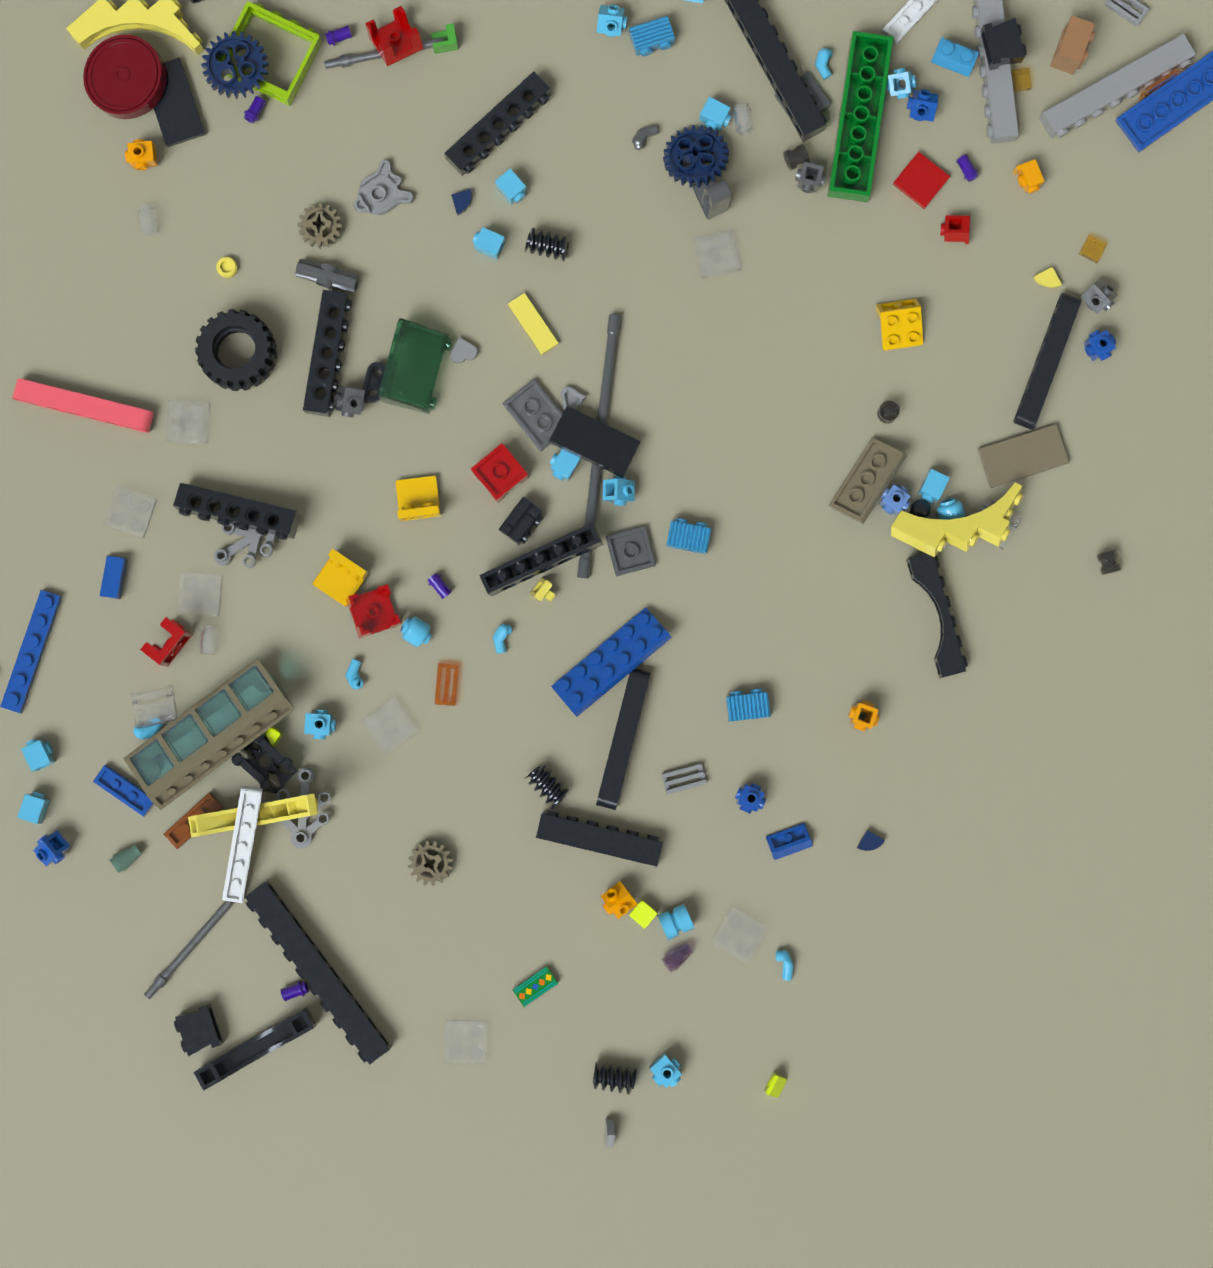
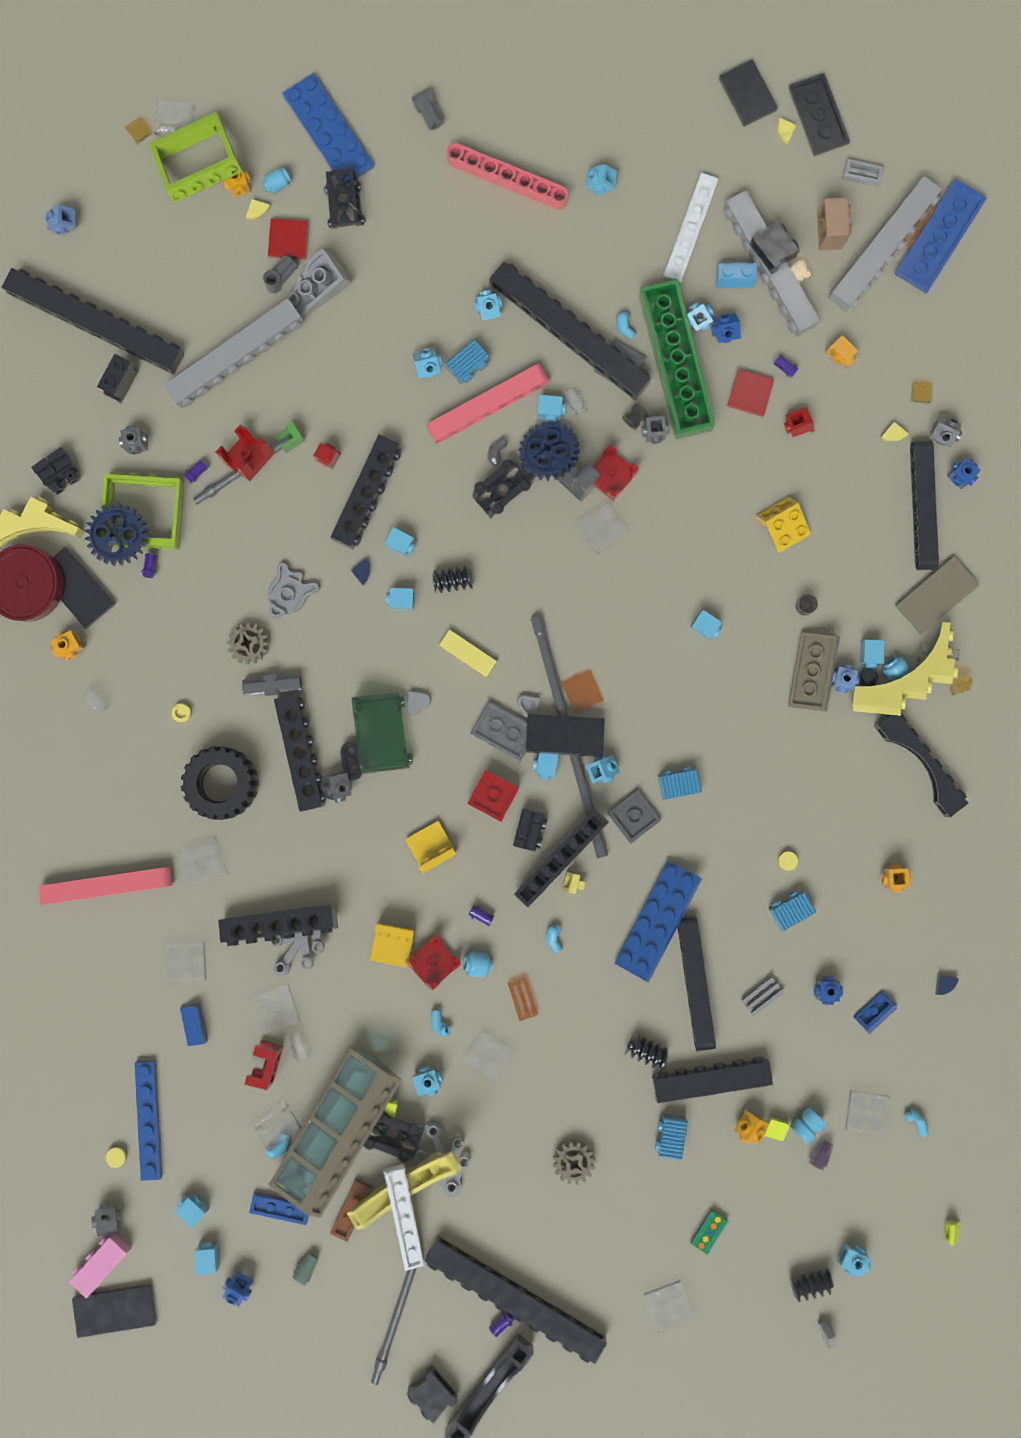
camera: 20 degrees left, 0 degrees up
none -> red brick [313,443,341,470]
none -> coral beam [427,364,550,443]
none -> black piece [472,459,533,519]
none -> clear orange piece [562,671,604,713]
none -> red panel [593,444,639,502]
none -> dark azure brick [655,1114,688,1160]
none -> medium azure brick [691,610,722,640]
none -> light yellow tile [778,851,798,871]
none -> clear yellow tile [949,675,973,695]

